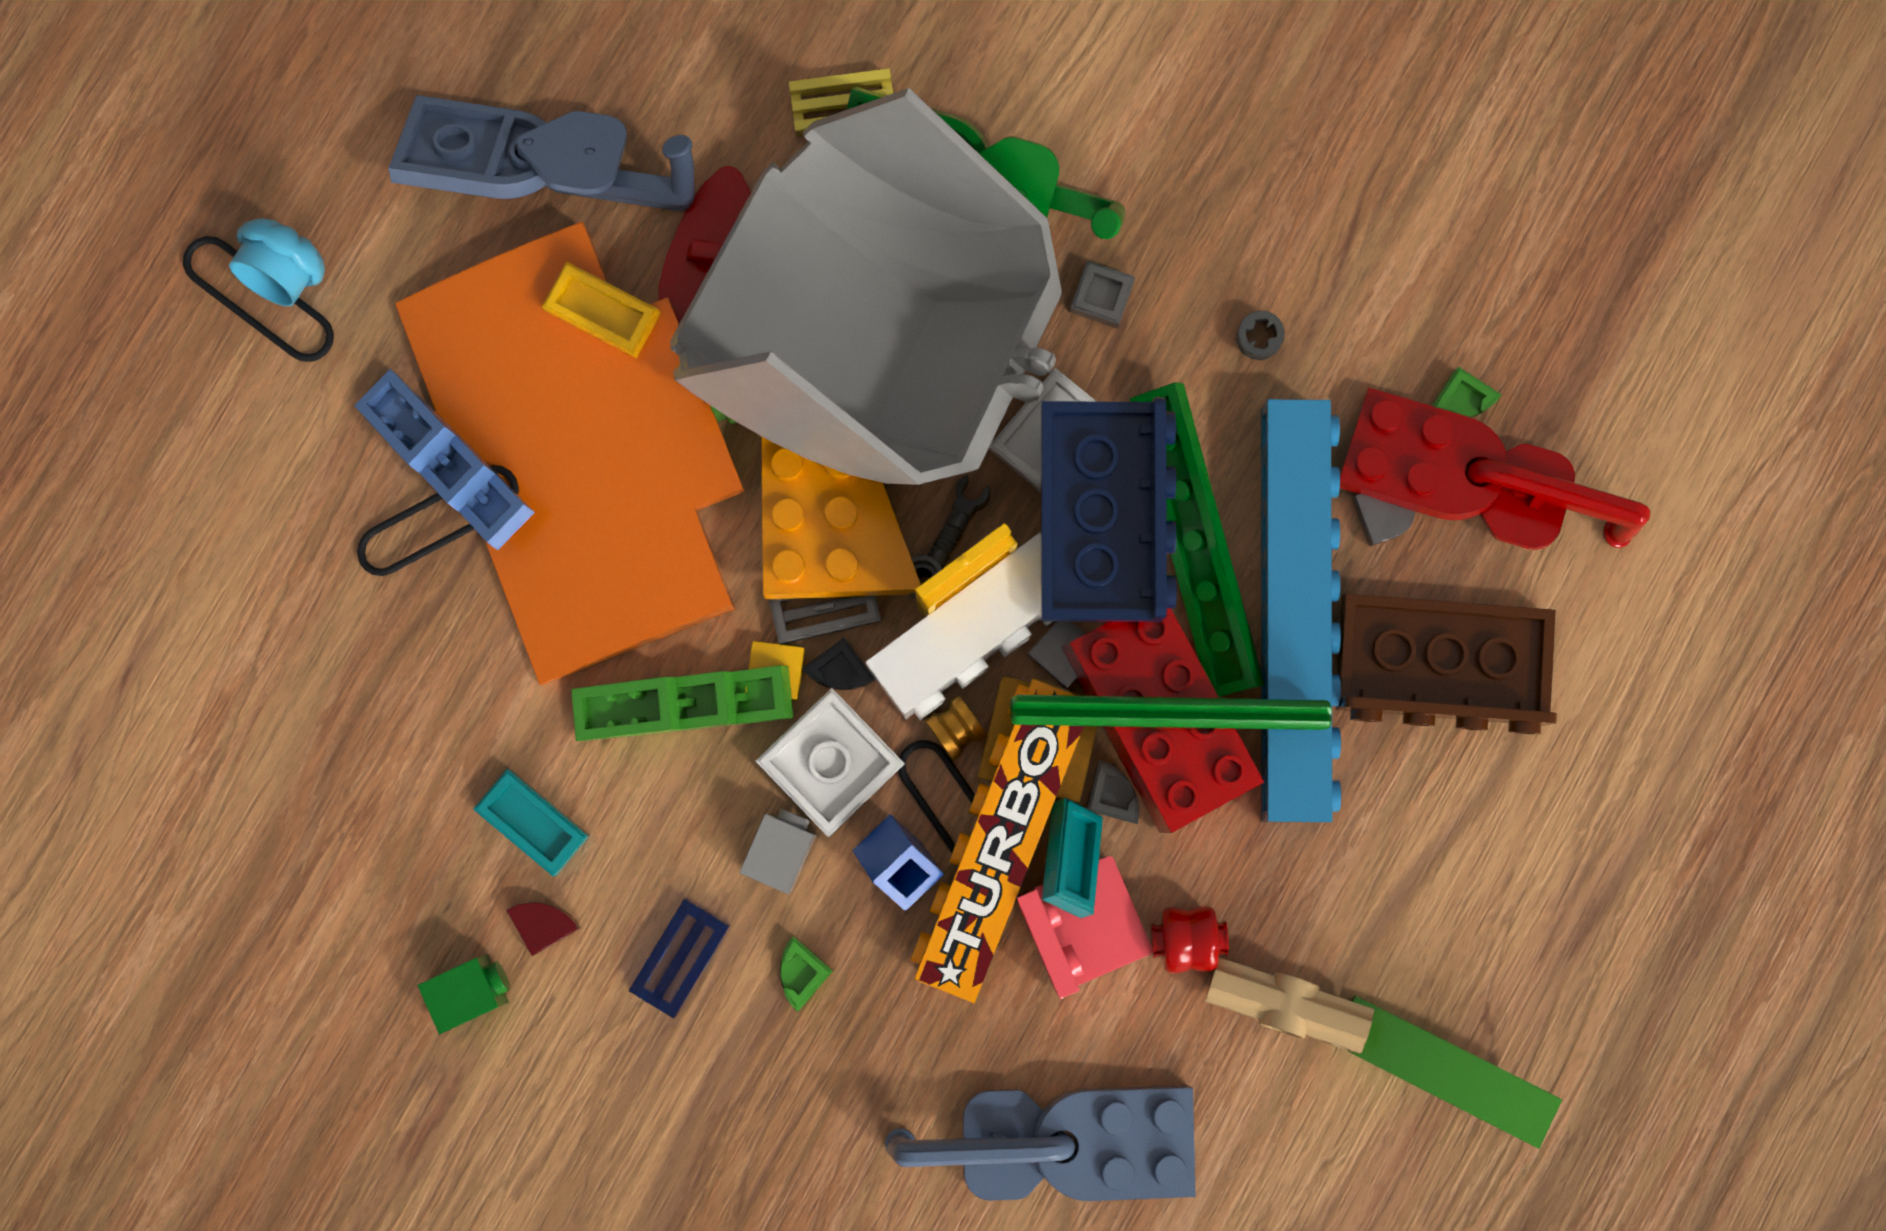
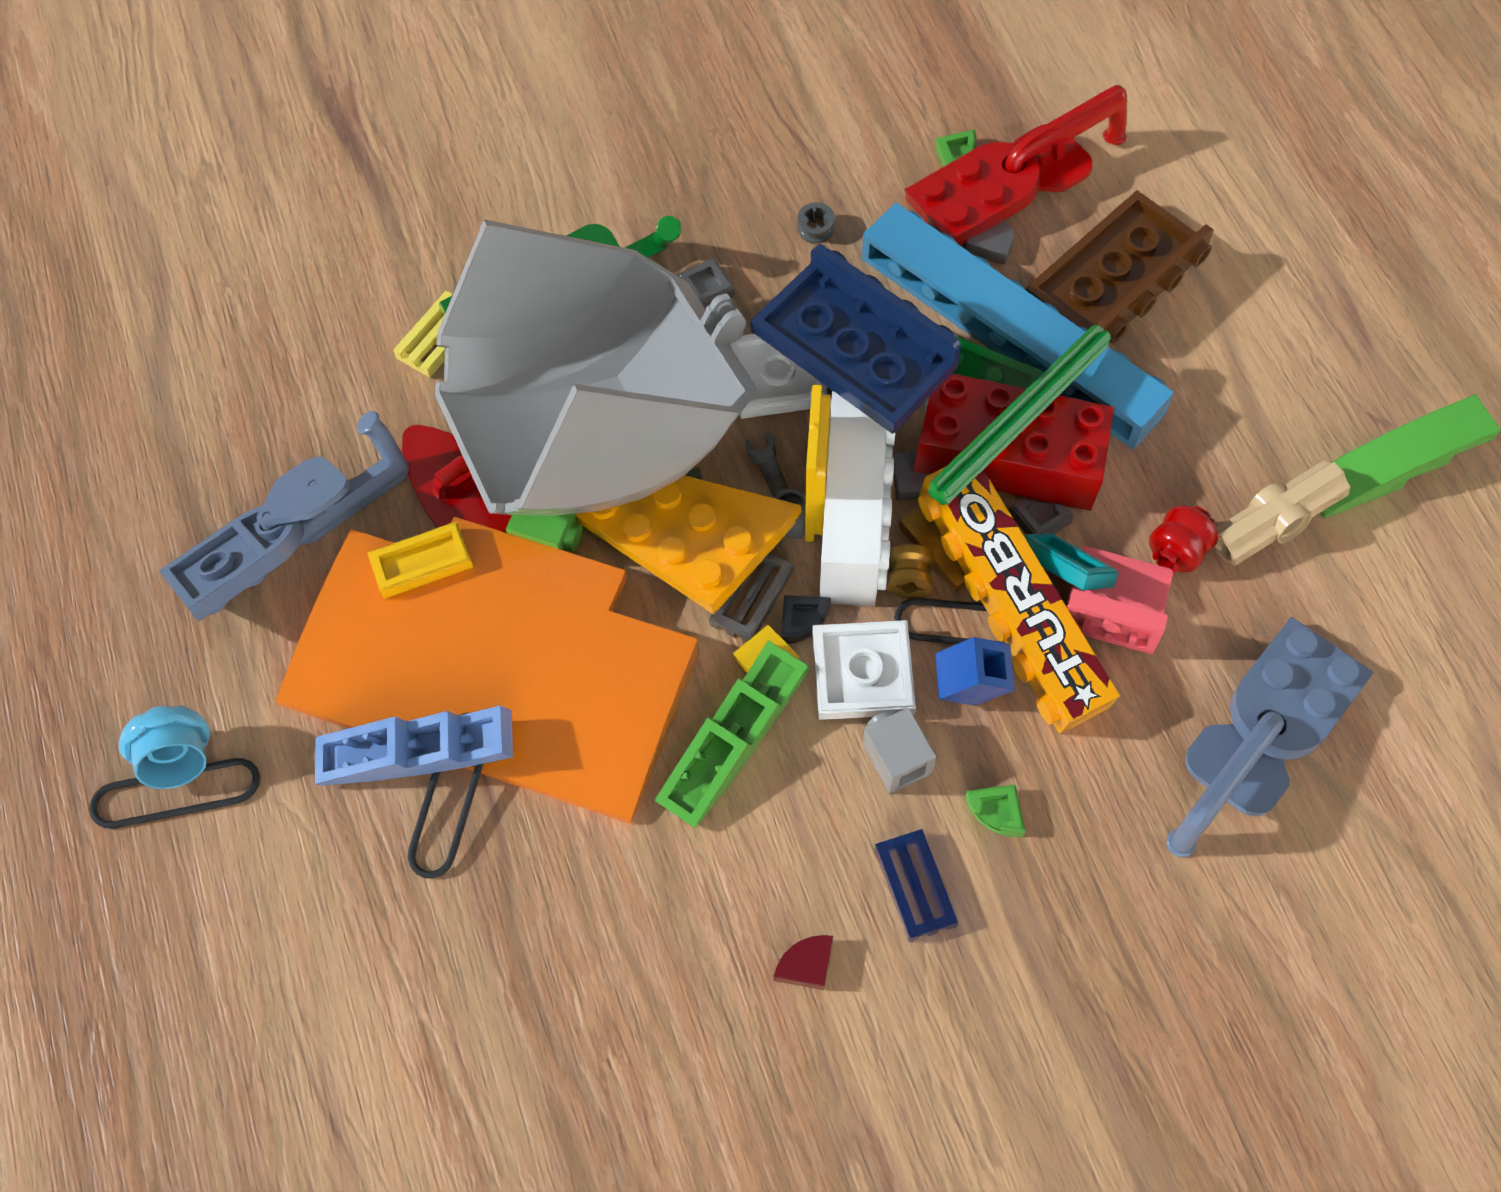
camera: 45 degrees left, 20 degrees down
green brick [417,954,510,1035] -> none
teal tile [473,769,590,877] -> none

